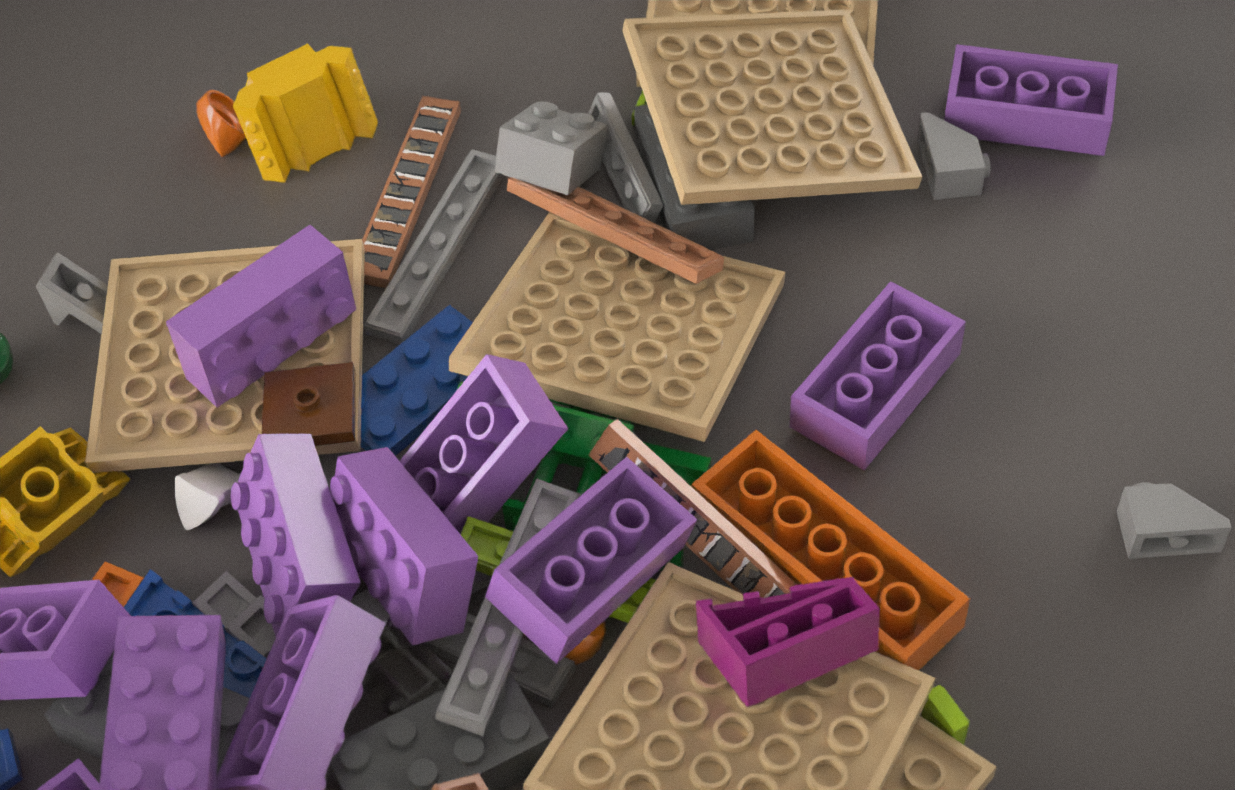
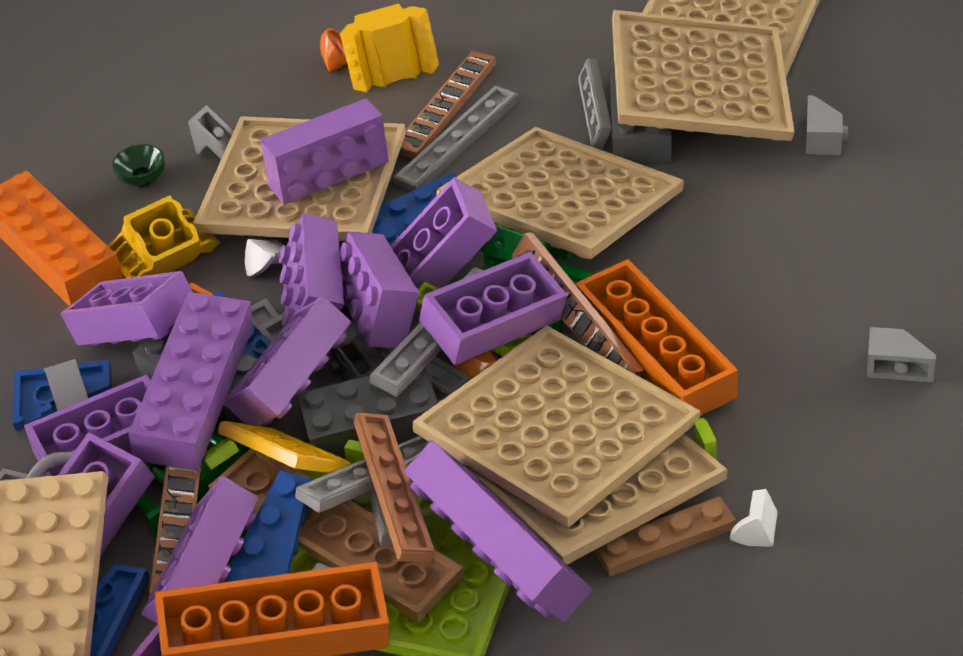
camera: 15 degrees right, 10 degrees down
reddish brown plate [262,362,356,446] -> none
light grey brick [494,102,608,195] -> none
nougat tile [507,177,724,284] -> none
magenta wedge [696,577,879,708] -> none
medium lavender brick [789,281,966,470] -> none
medium lavender brick [944,44,1118,156] -> none

